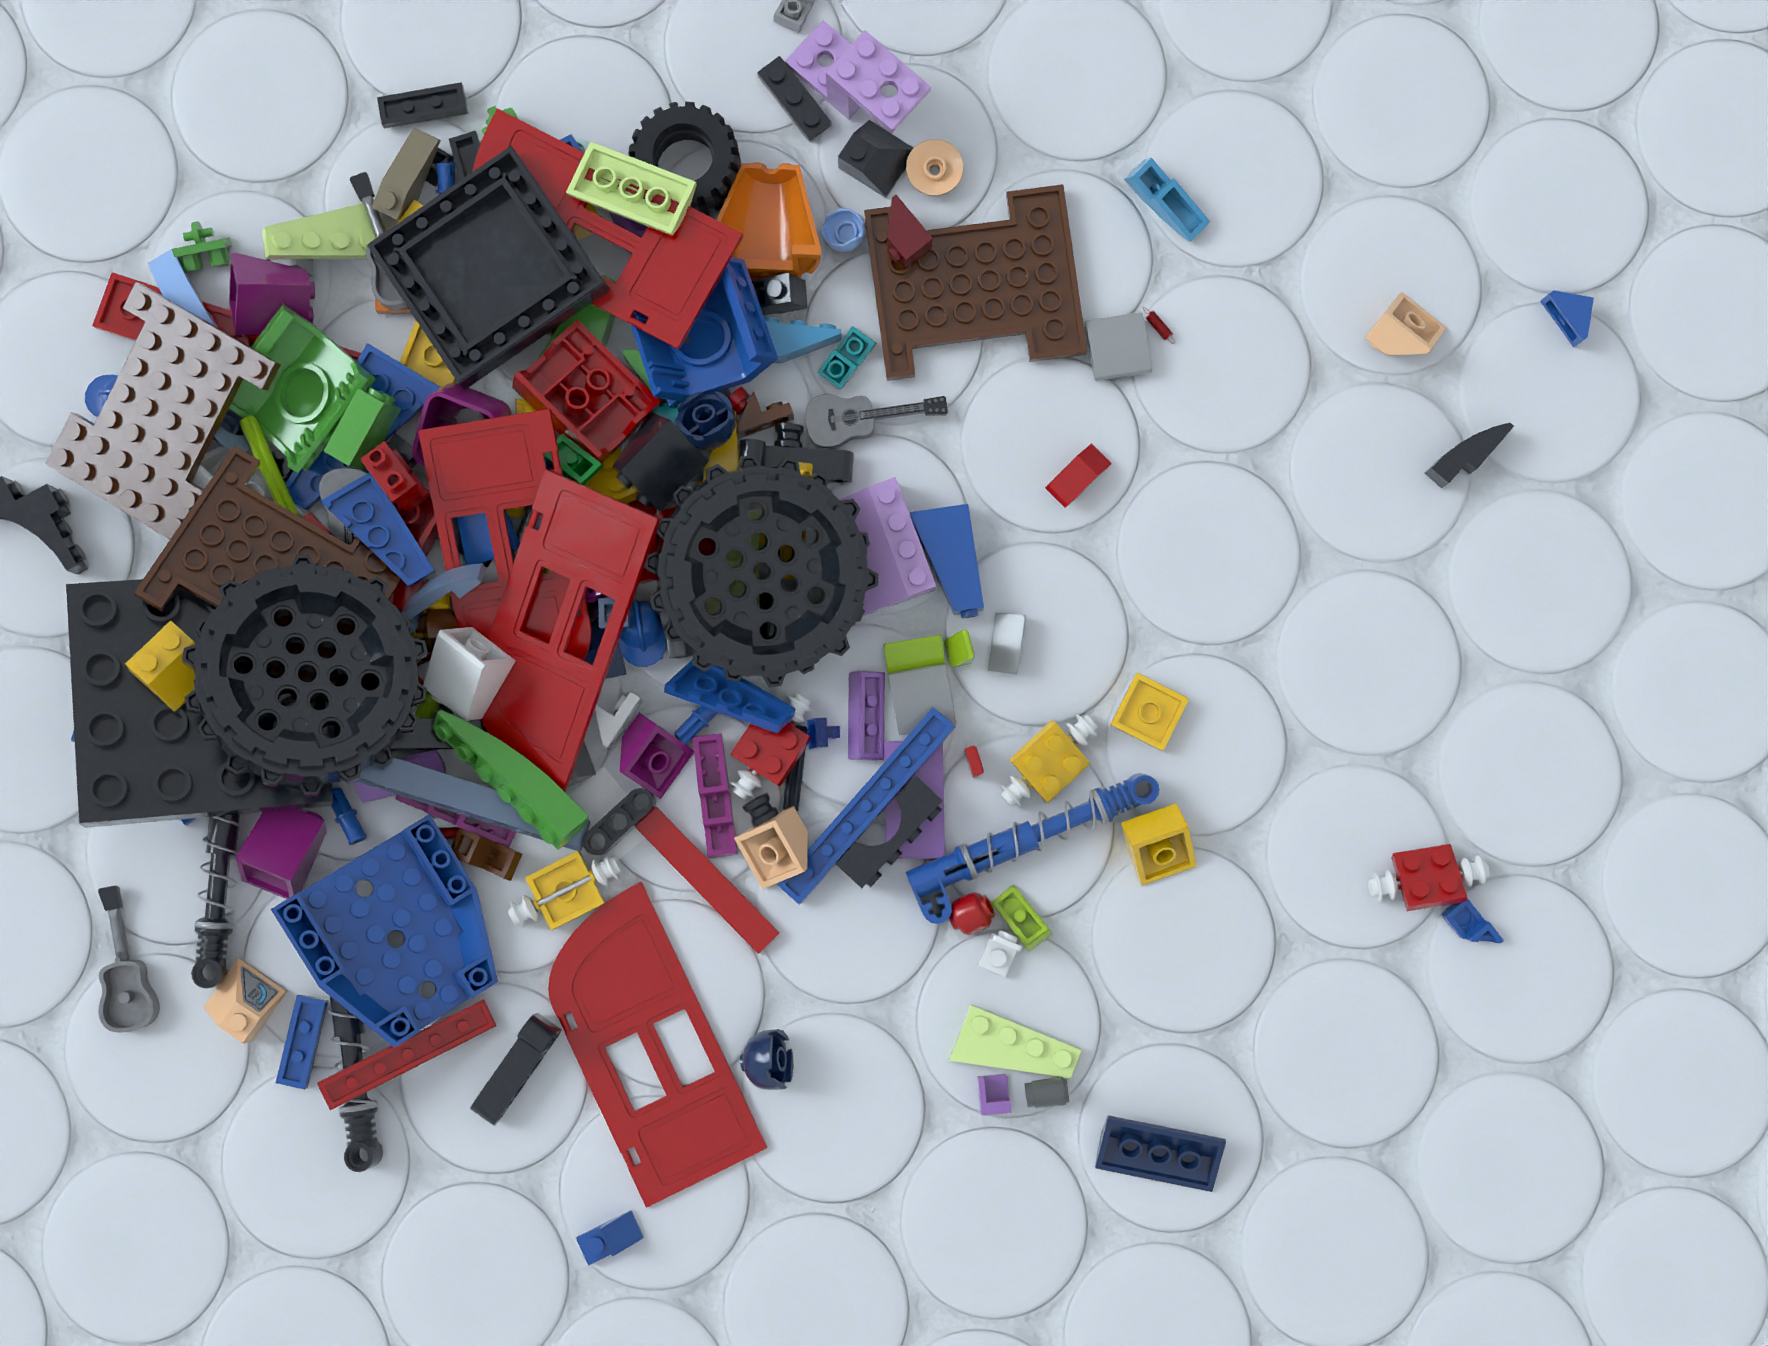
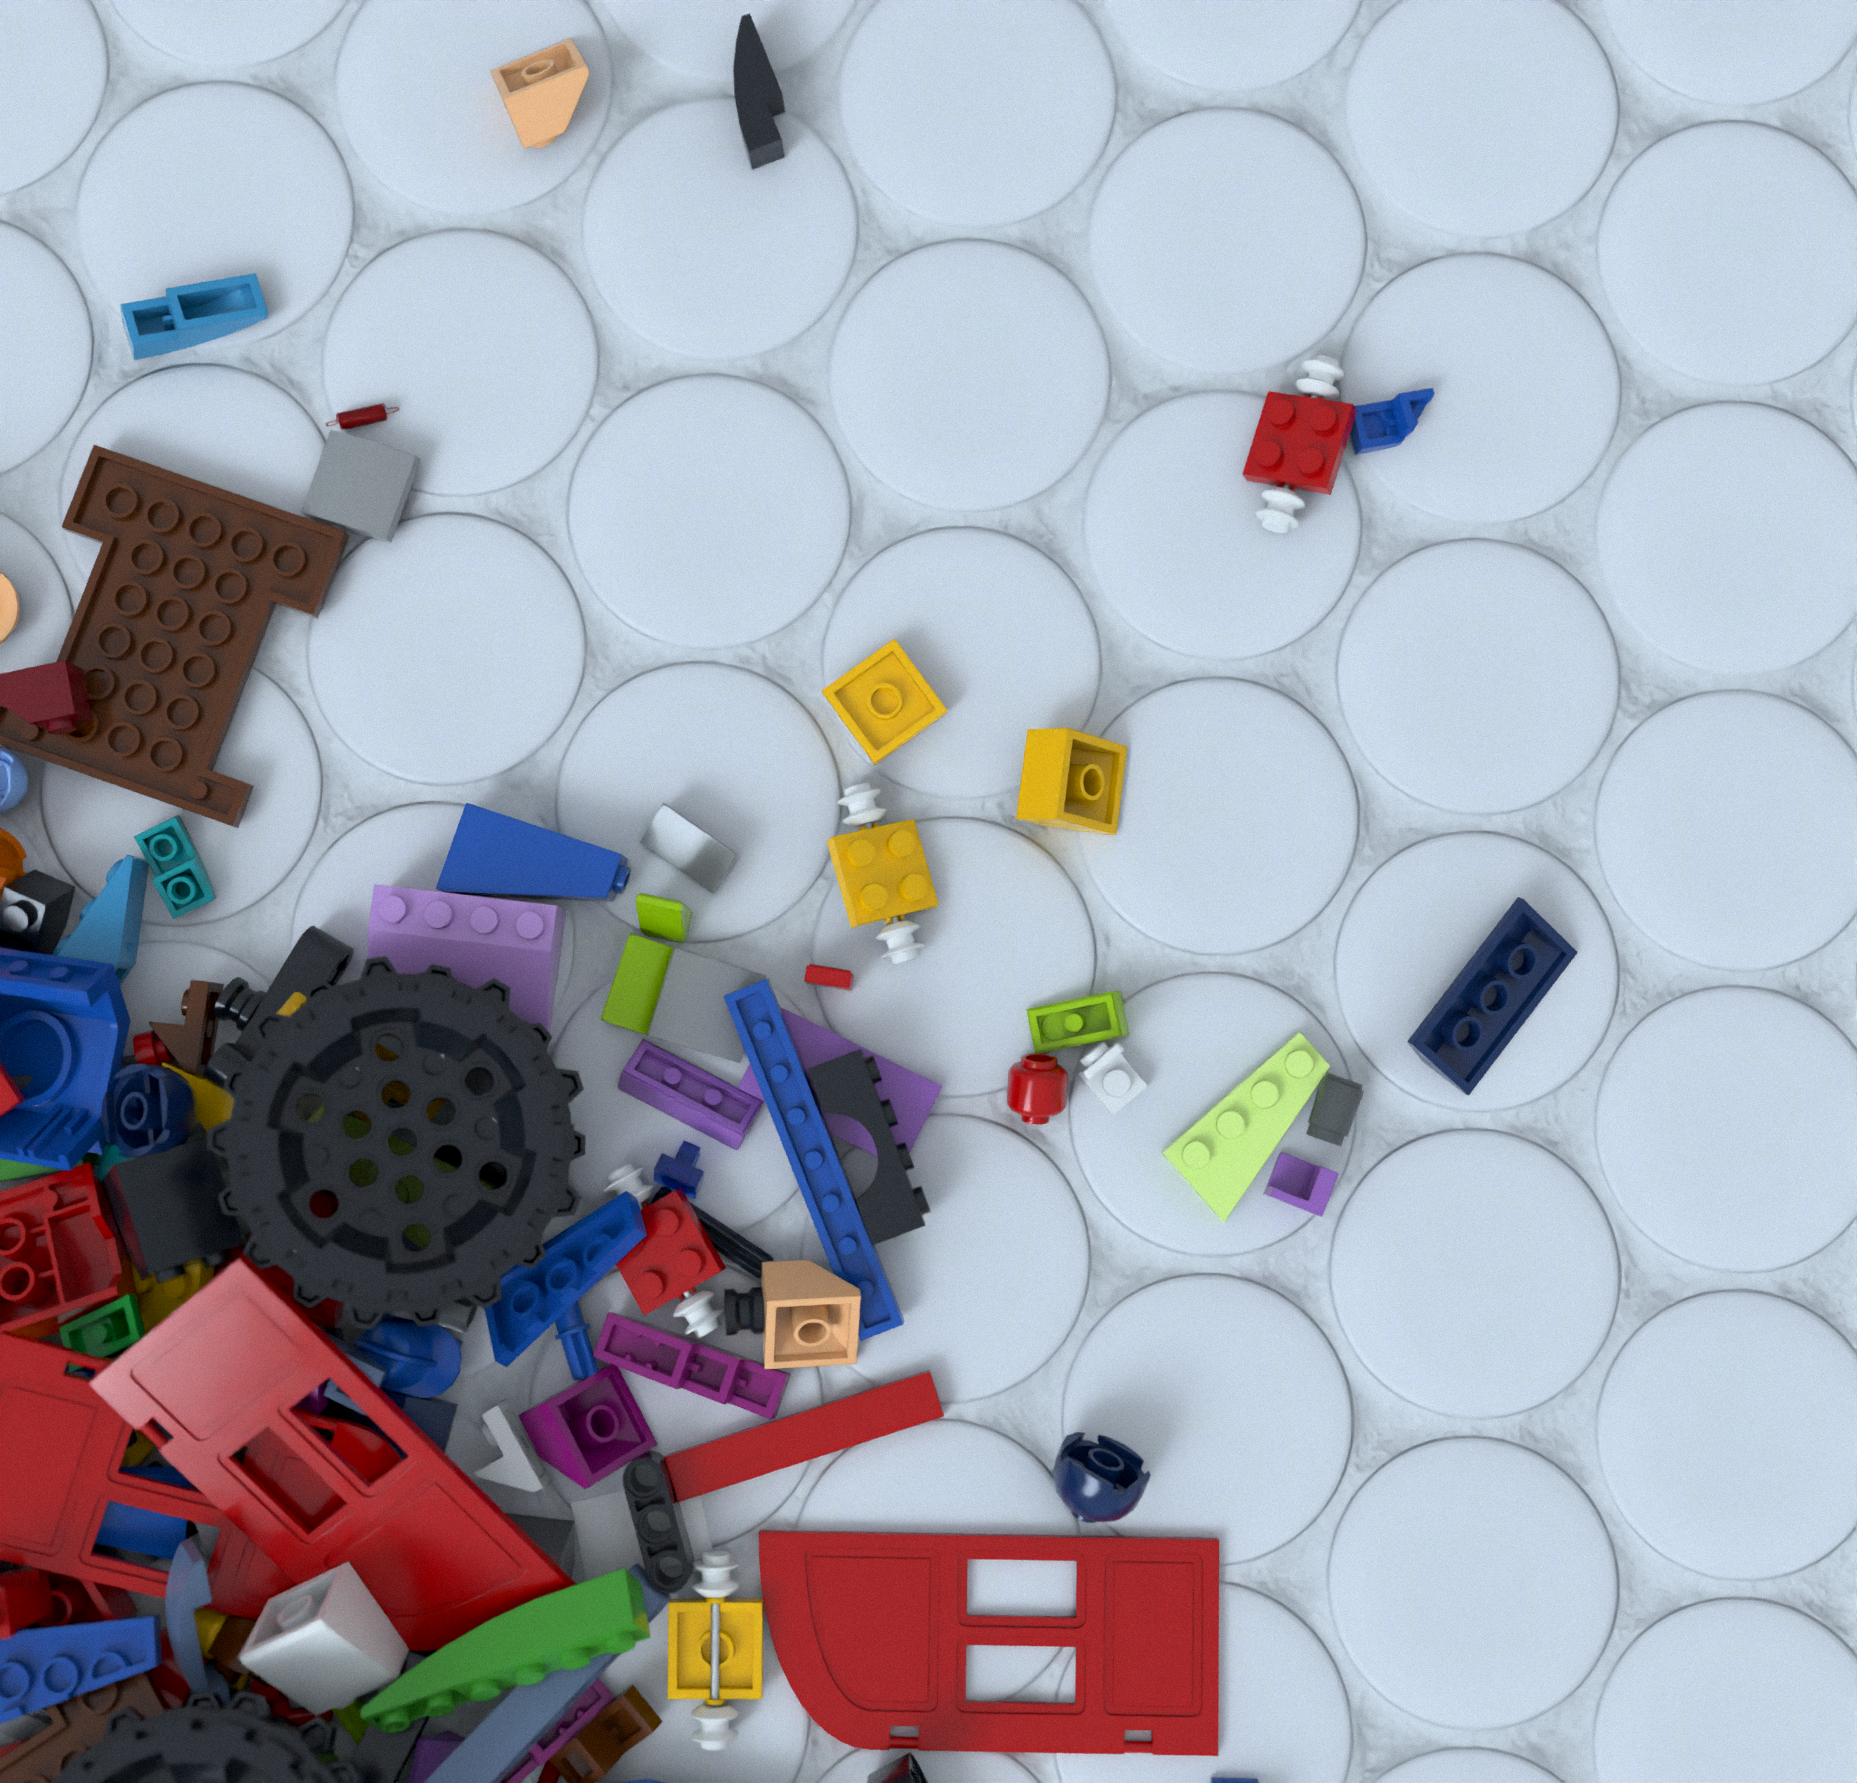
camera: 60 degrees left, 0 degrees up
flat silver piece [805,394,948,450] -> none
blue piece [905,773,1160,924] -> none
red slope [1045,443,1112,508] -> none

